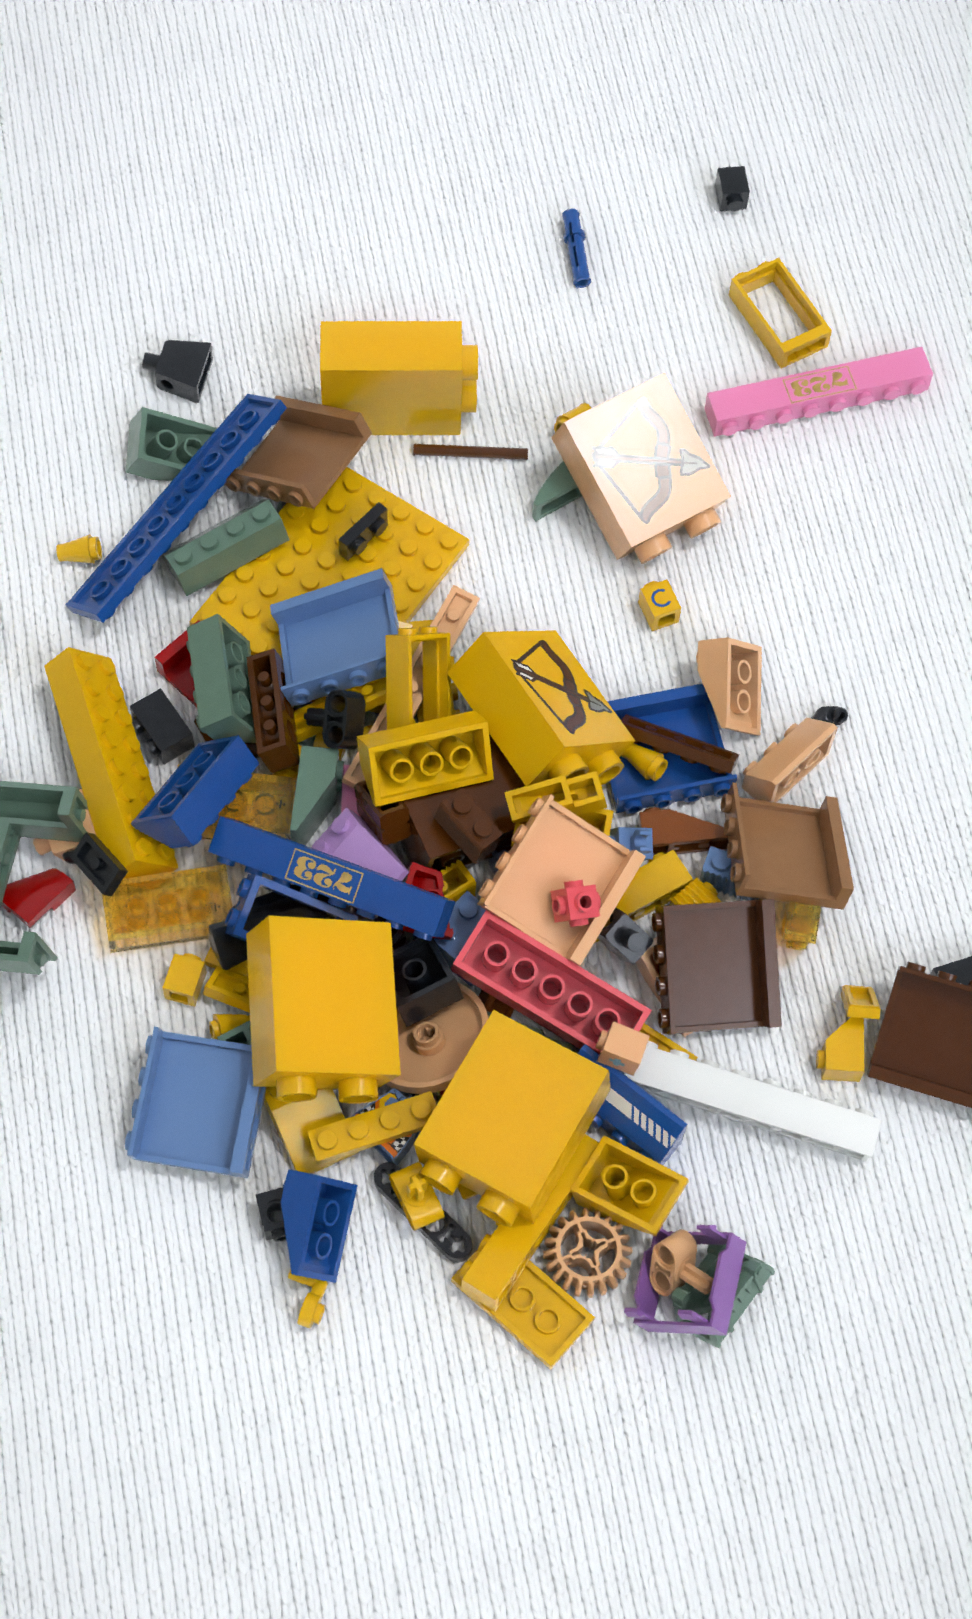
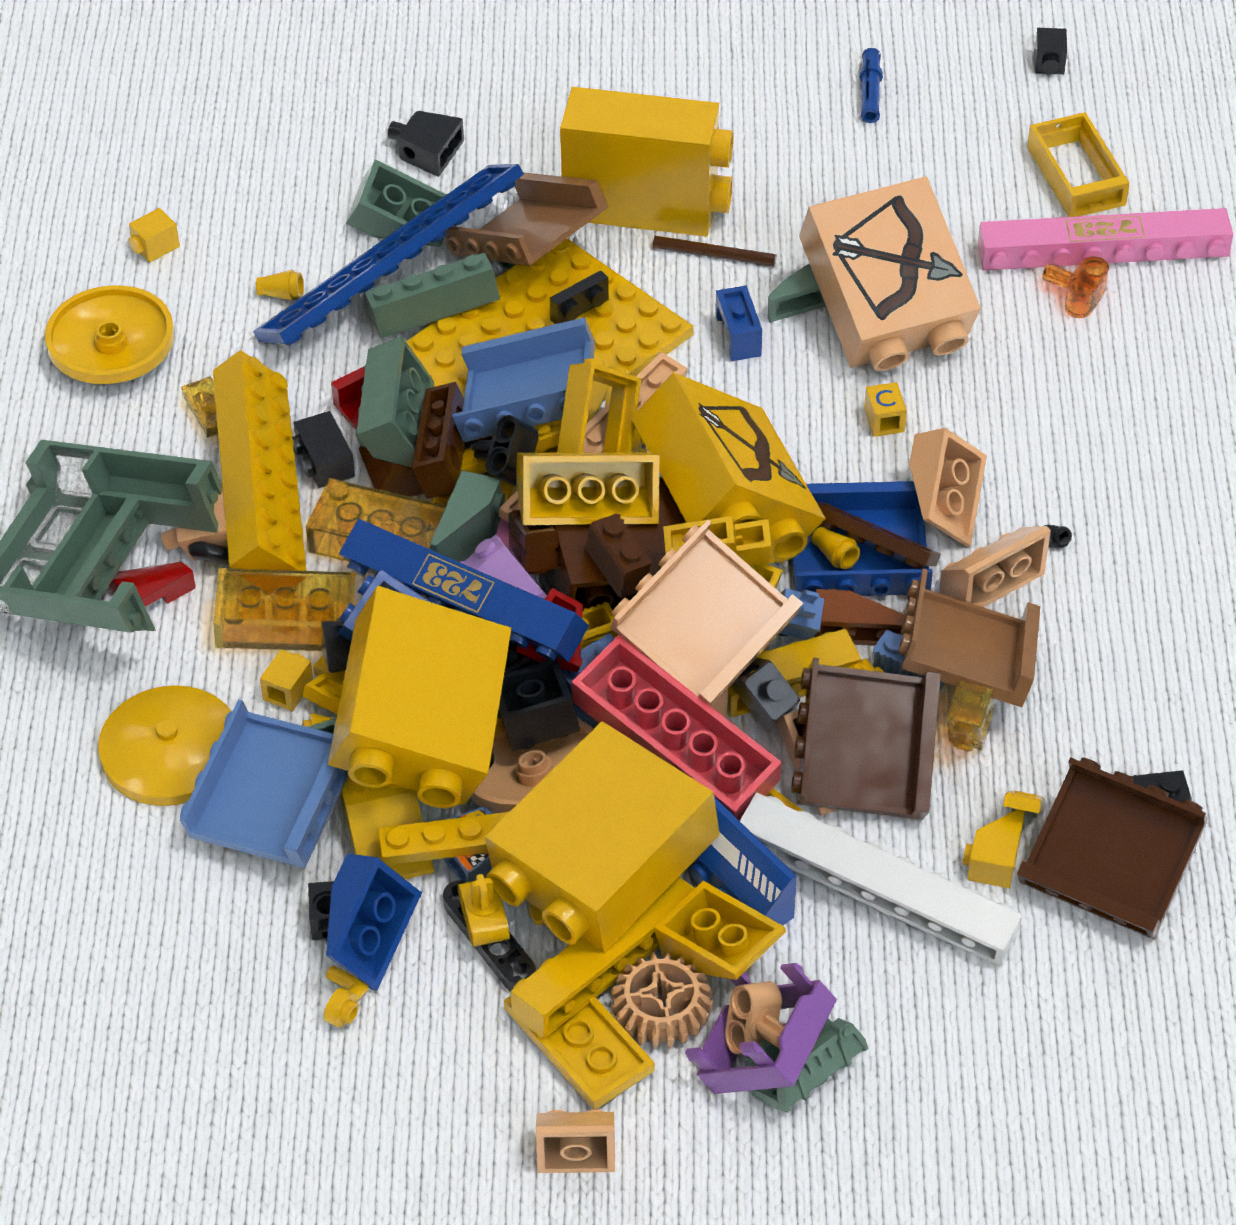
camera: 15 degrees right, 15 degrees down
black plate [70,832,128,896] -> none
blue slope [131,735,259,849] -> none
coral brick [550,880,601,927] -> none
light nougat brick [595,1021,650,1076] -> none
none -> yellow dish [98,685,231,806]
none -> clear yellow plate [181,376,218,438]
none -> light nougat slope [536,1109,615,1173]
none -> blue panel [715,285,762,361]
none -> clear orange beam [1042,256,1109,318]

